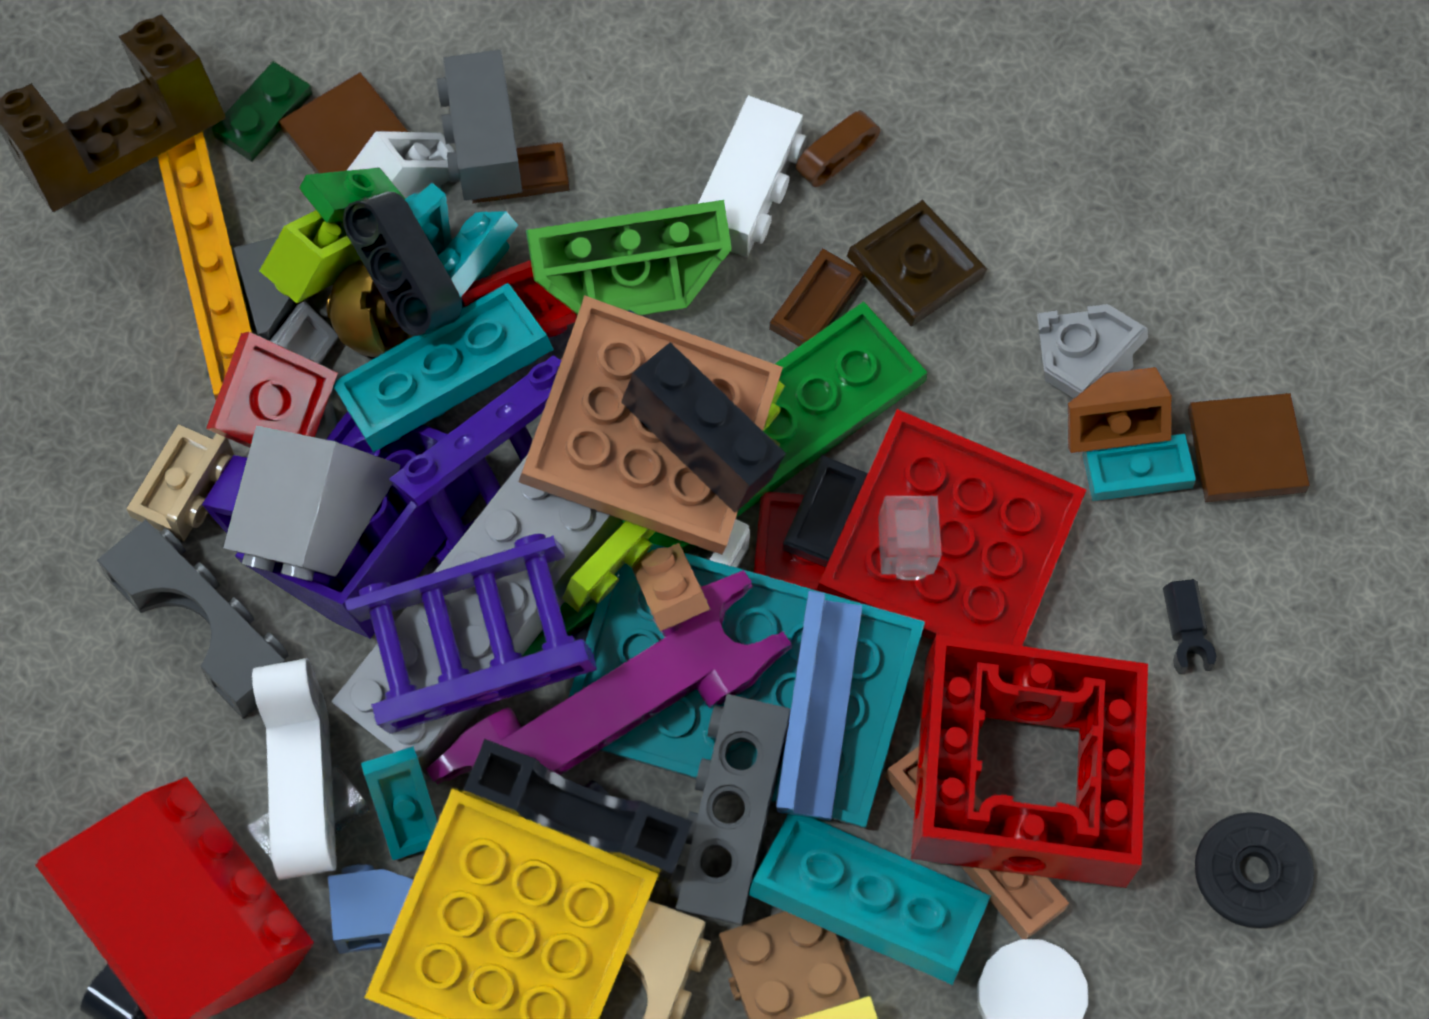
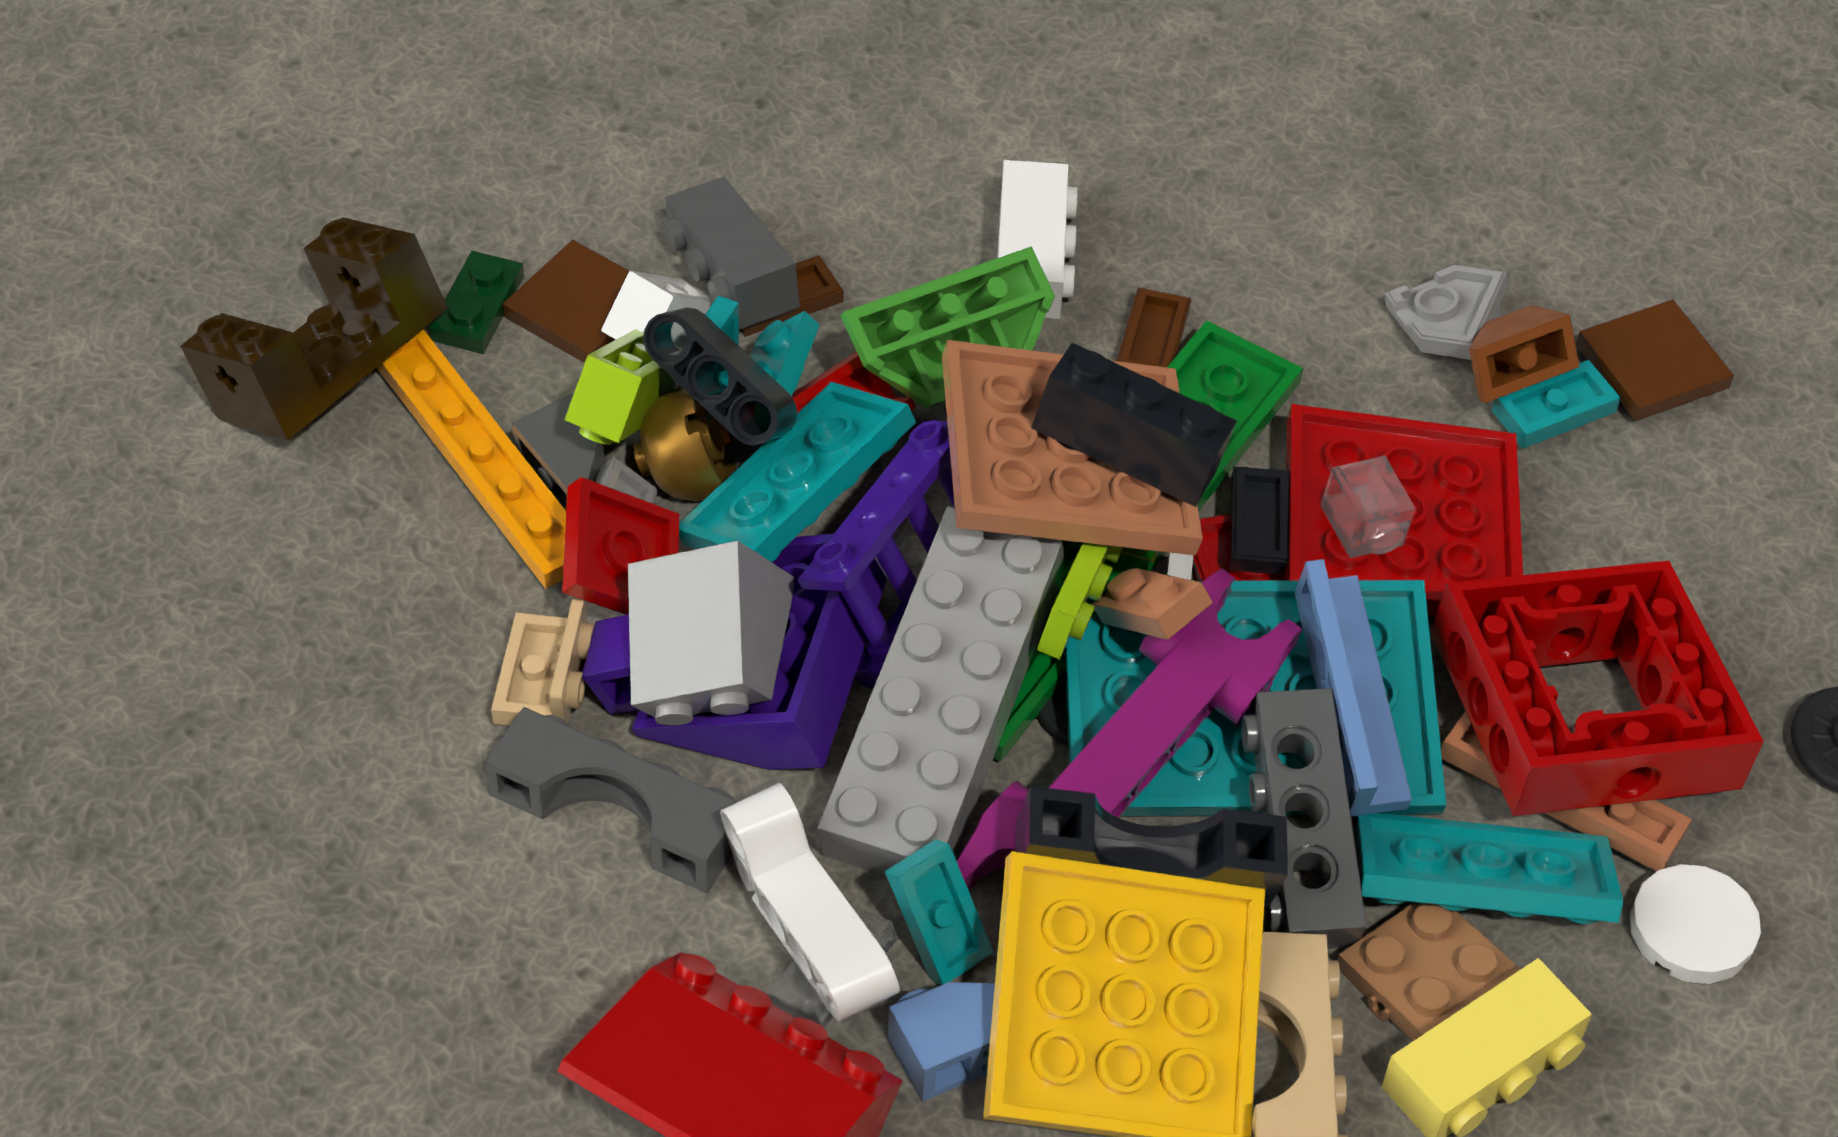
camera: 20 degrees left, 15 degrees down
green plate [299,167,406,223] -> none
dark purple fence [345,534,597,734] -> none
reddish brown beam [795,110,881,187] -> none
dark brown plate [847,199,987,327] -> none
black bar [1163,579,1217,674] -> none

